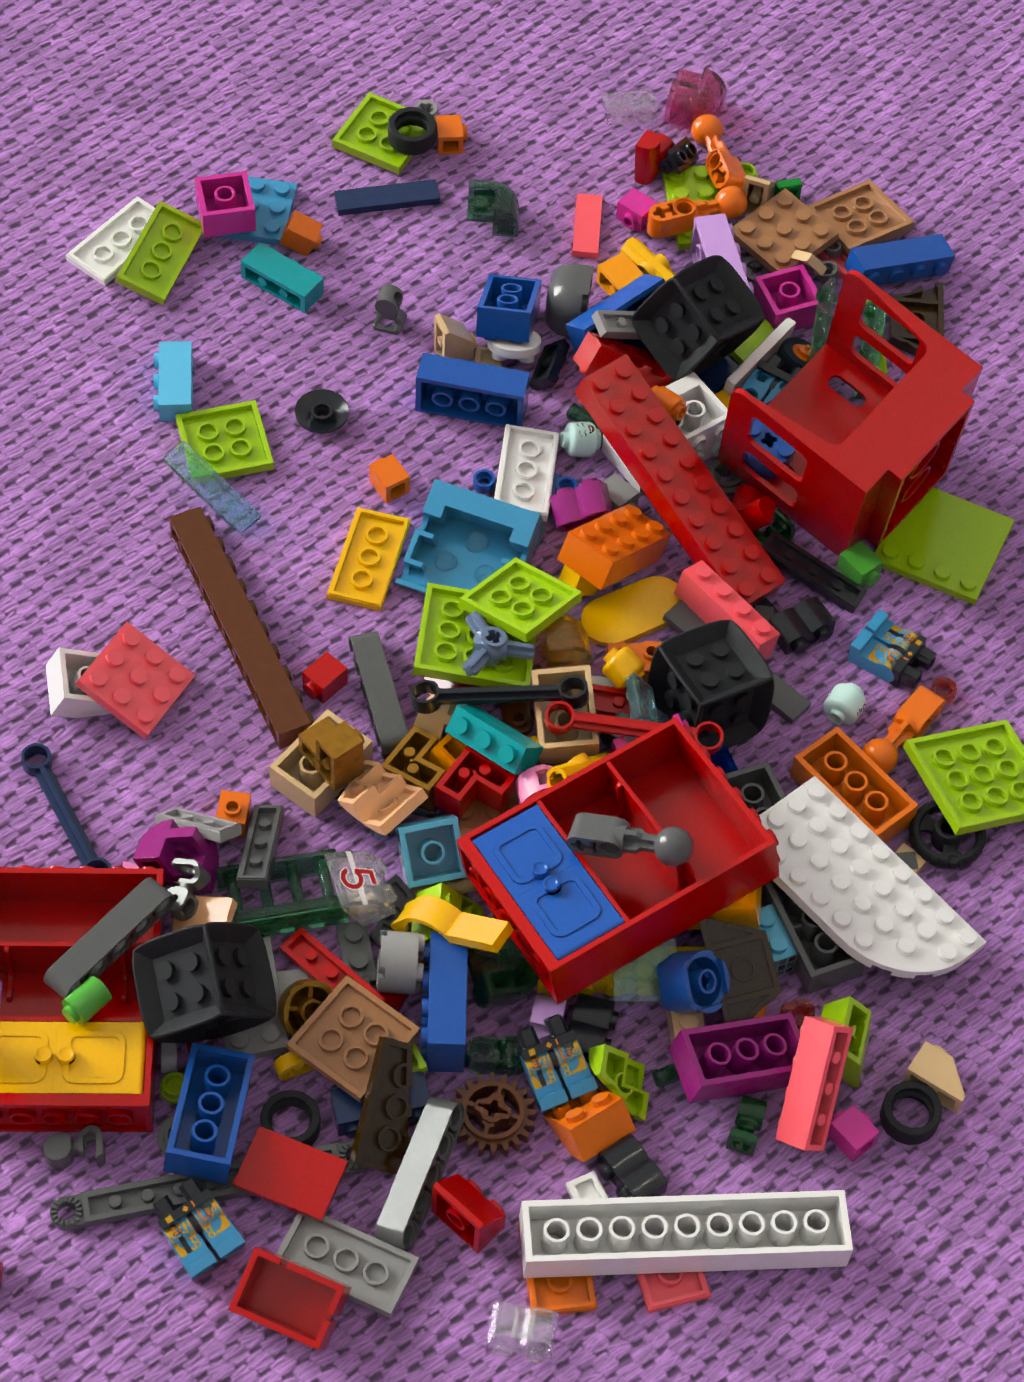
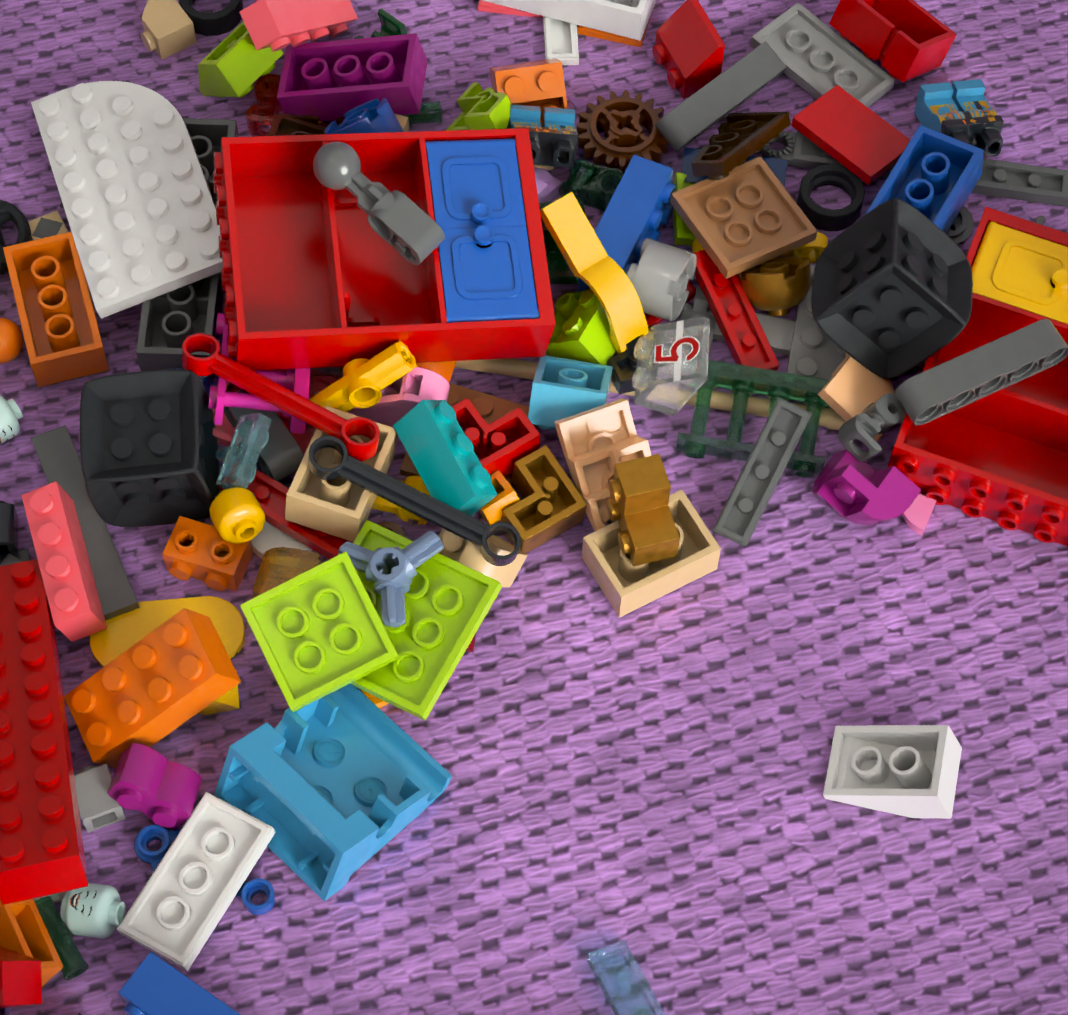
camera: 155 degrees left, 5 degrees up
dark blue piece [21,743,112,868] -> none
bright green brick [62,976,112,1025] -> none
coral plate [75,621,195,740] -> none
light grey tile [155,807,242,843] -> none
reddish brown brick [169,506,314,749] -> none
orange brick [216,790,252,840] -> none
red brick [302,652,348,704] -> none
yellow tile [327,507,411,611] -> none
dark grey beam [348,631,408,756] -> none
orange brick [369,454,410,503] -> none
black brick [597,1133,668,1198] -> none

